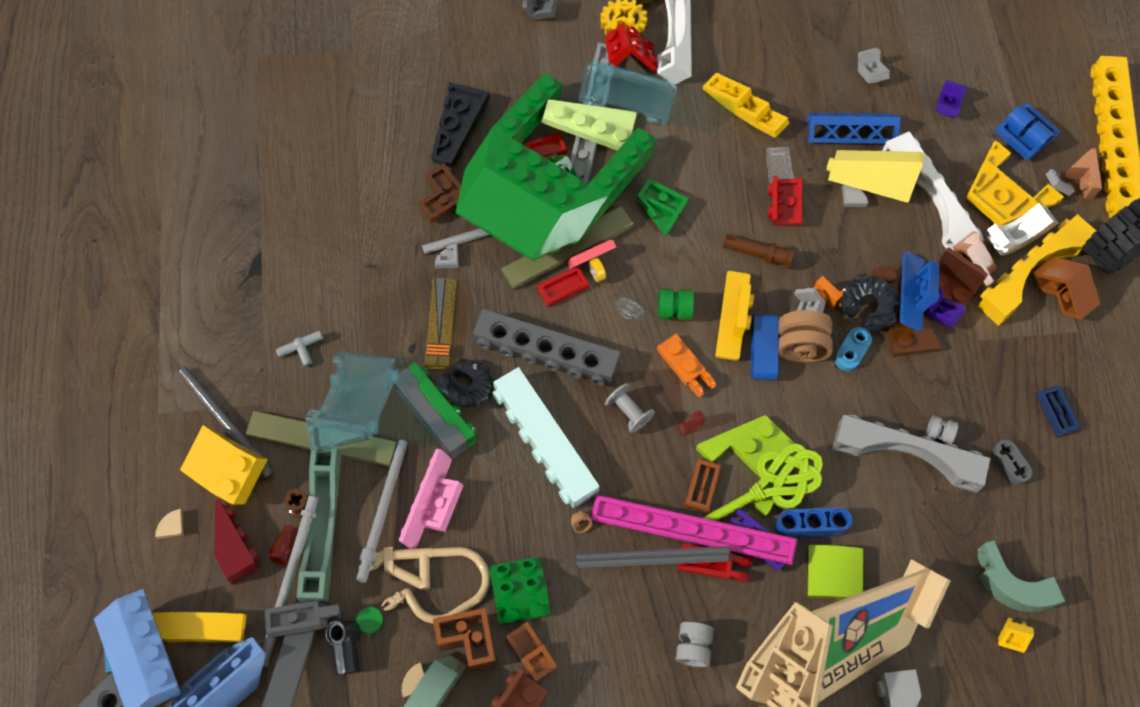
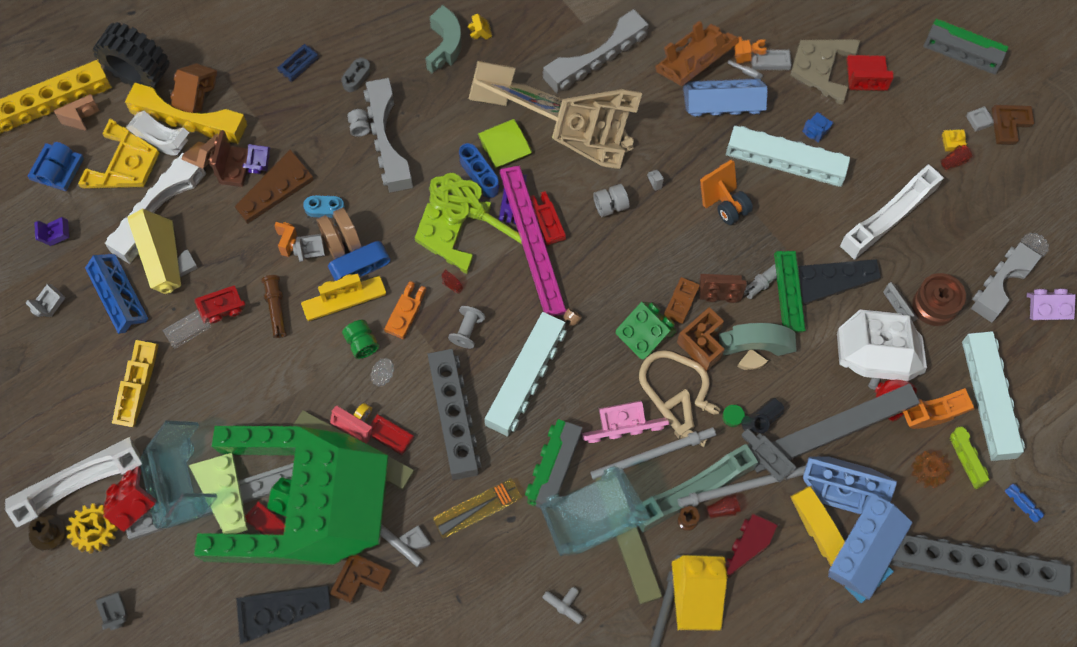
camera: 120 degrees left, 0 degrees up
tan tile [155,509,184,539] -> none
black piece [435,358,494,408] -> none
dark grey axle [576,546,730,568] -> none
green wing [637,178,689,236] -> none
dark orange tile [684,458,722,513] -> none
black piece [841,273,901,330] -> none
blue bracket [900,251,940,332] -> none
light grey tile [1046,169,1075,196] -> none

